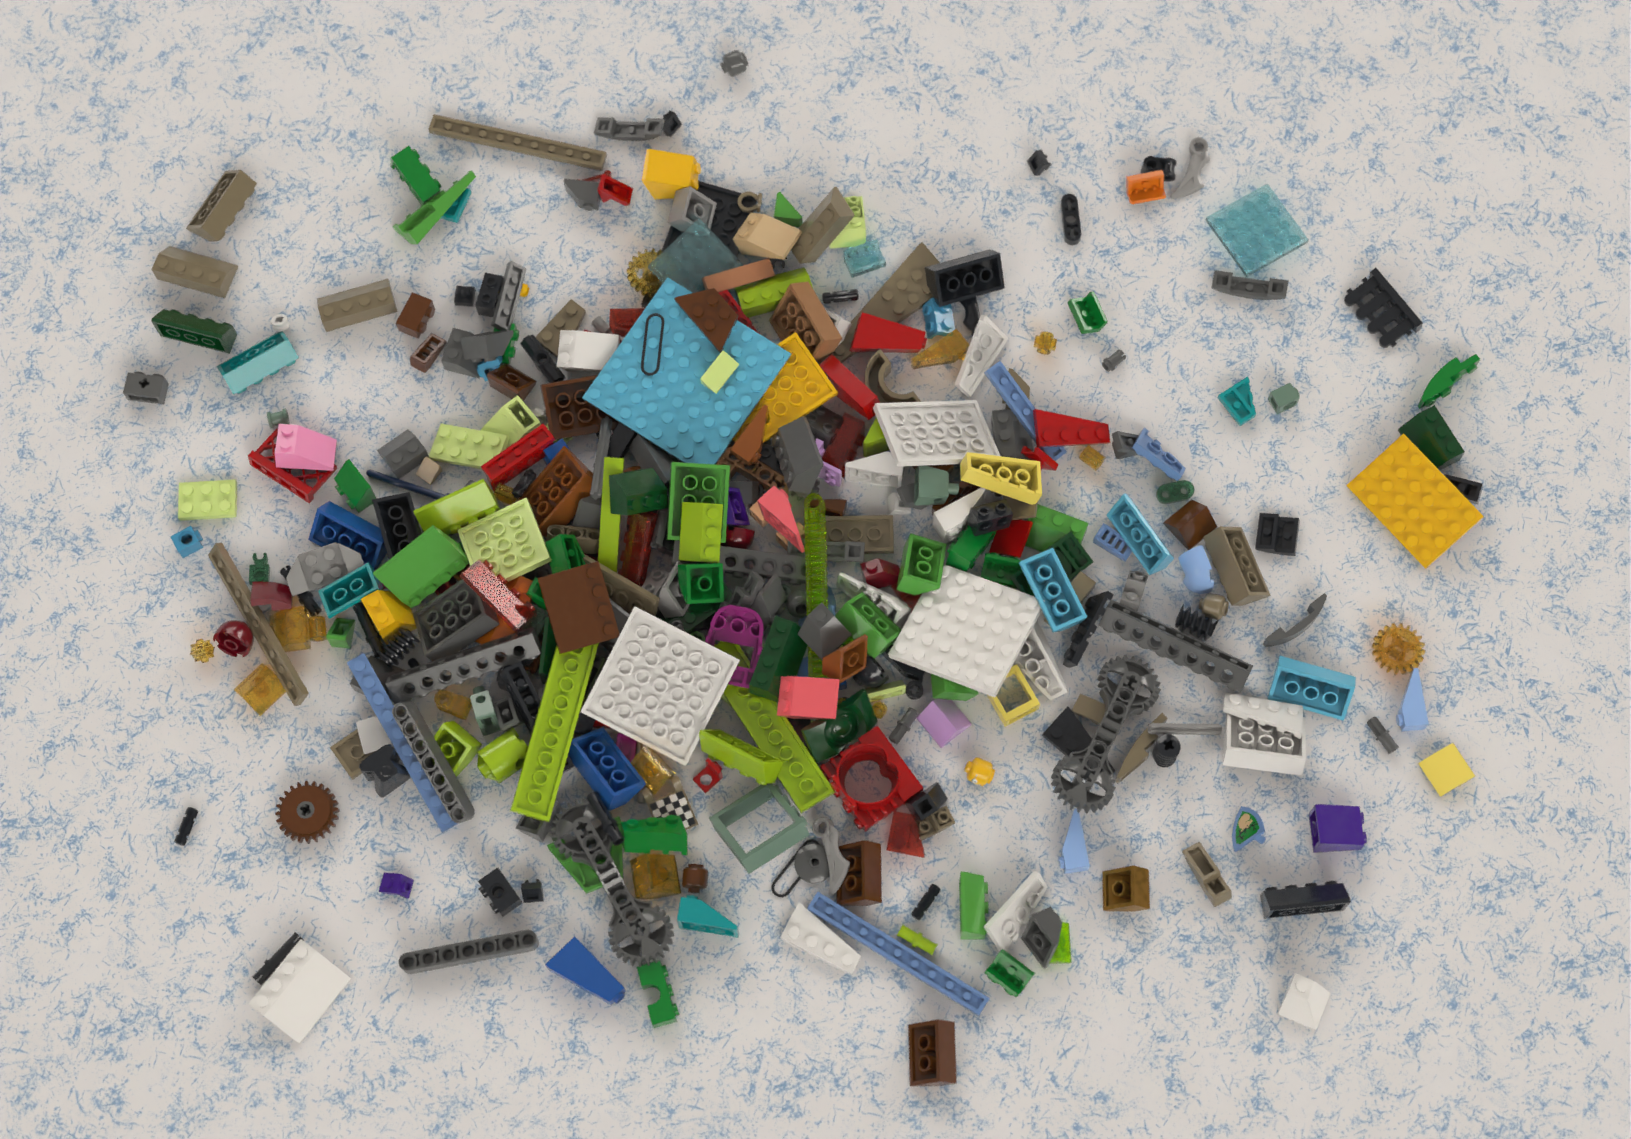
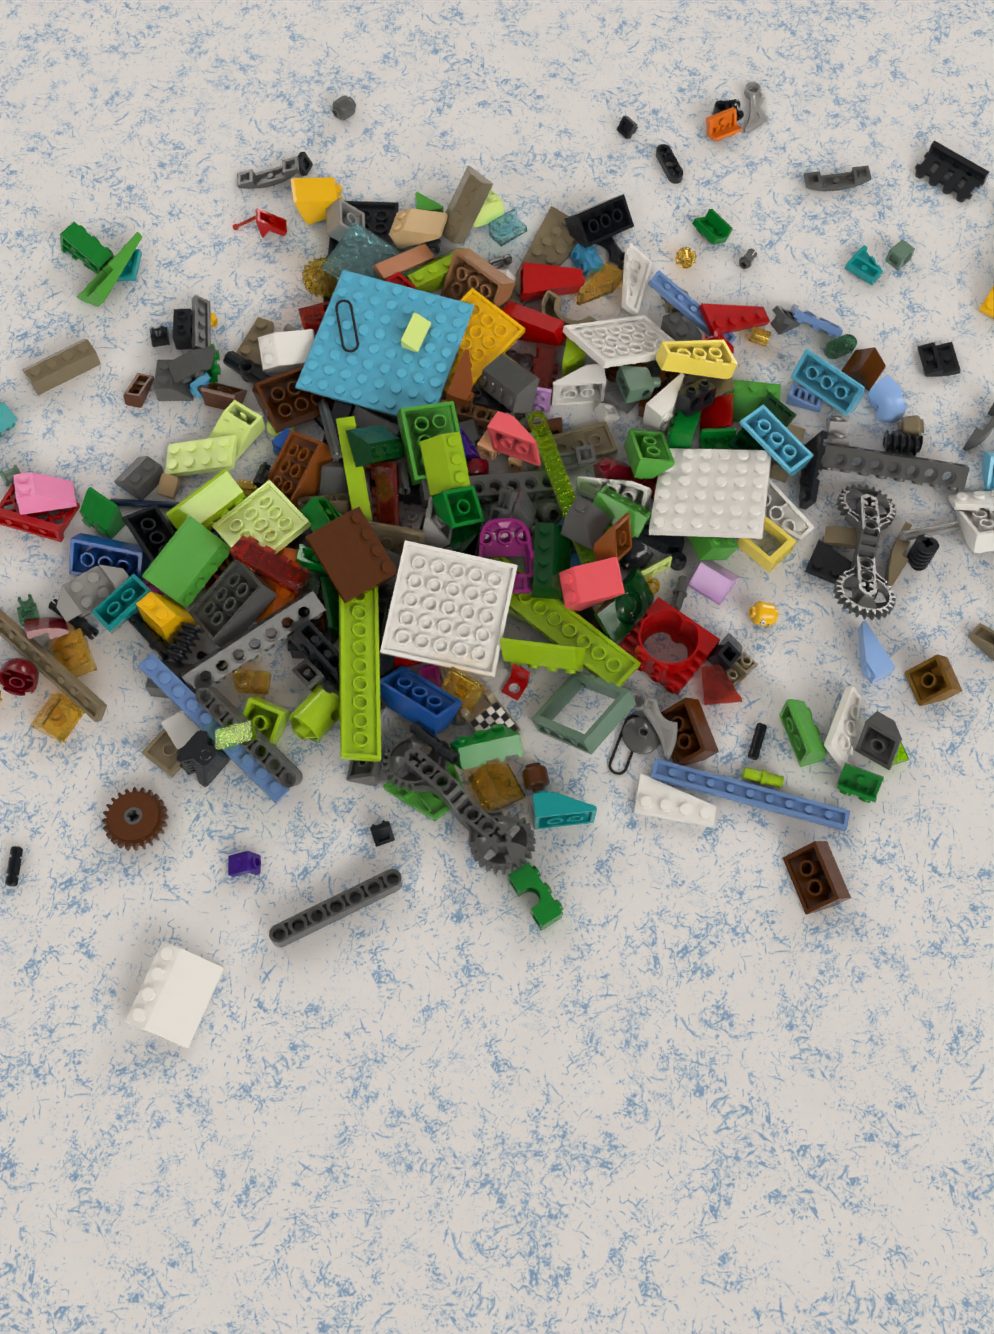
camera: 20 degrees left, 5 degrees down
black pin [252,932,304,985] -> none
clear yellow piece [308,616,327,642] -> none
bright green slope [326,618,355,649] -> none
reddish brown brick [396,292,435,339] -> none
dark tan plate [428,114,607,171] -> none
sand green torso [470,686,502,736] -> none
black brick [478,867,522,917] -> none
red fence [481,423,555,492] -> none
blue slope [545,936,626,1005] -> none
dark grey slope [564,178,601,211] -> none
reddish brown wing [674,288,738,353] -> none
dark tan piece [738,191,762,213] -> none
dark tan slope [1203,526,1271,606] -> none
clear light blue plate [1206,184,1308,277] -> none
none -> clear neon green slope [215,720,257,750]

